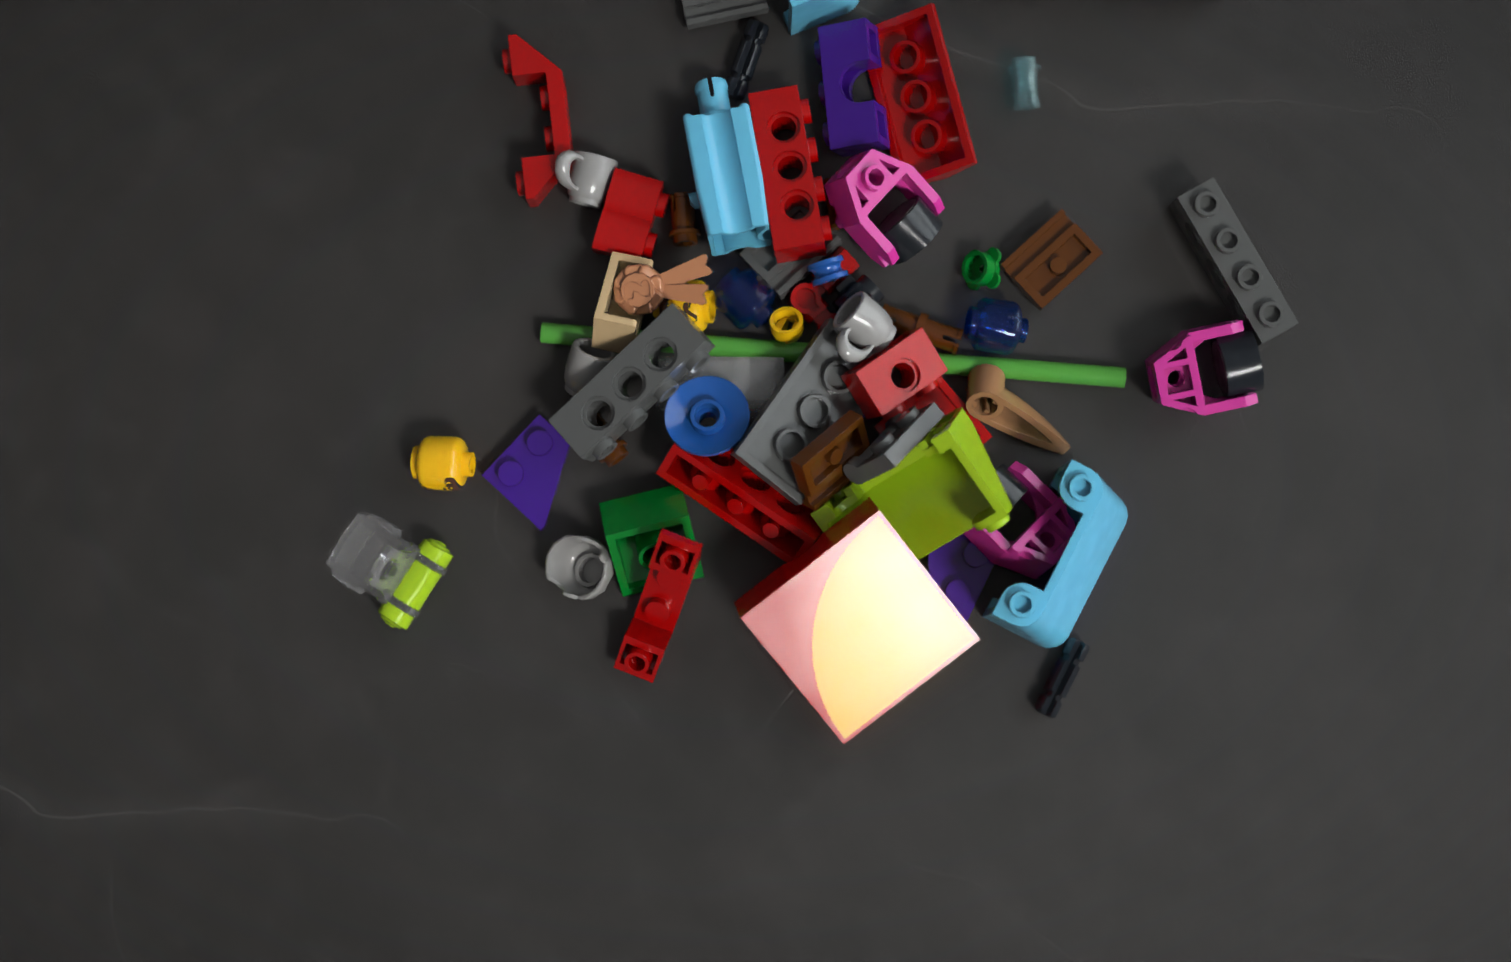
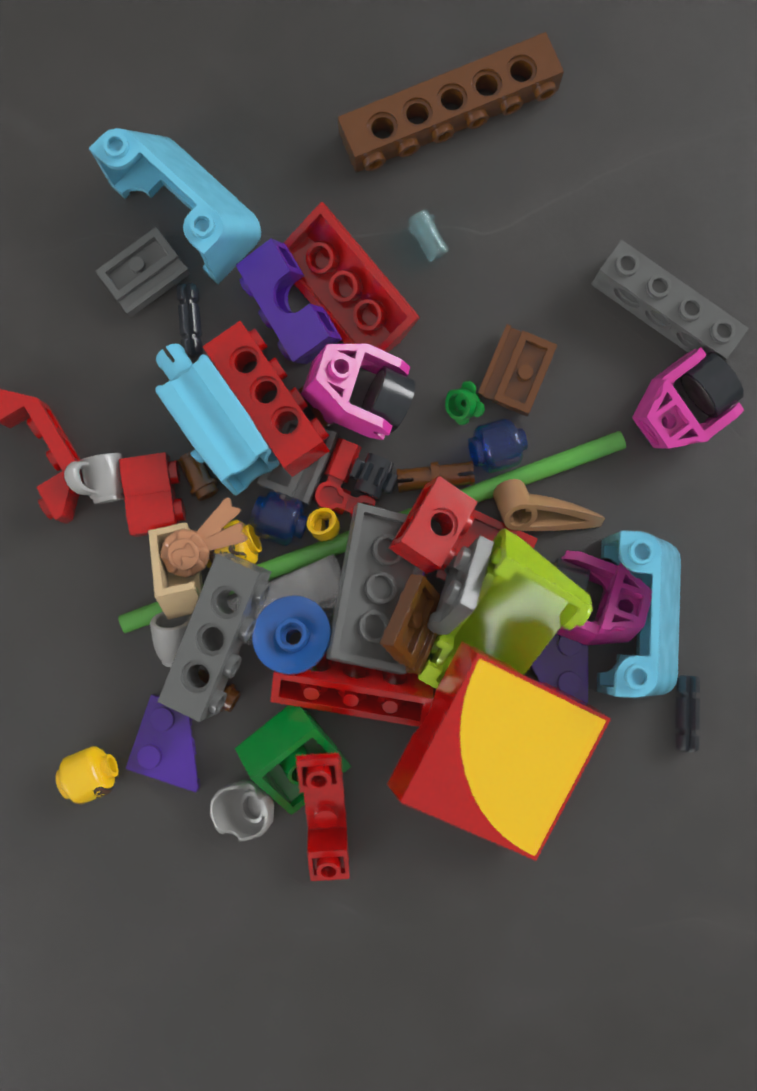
camera: 20 degrees left, 0 degrees up
clear piece [326,513,454,630] -> none
blue bush [807,255,849,287] -> none
light grey piece [833,291,897,362] -> none

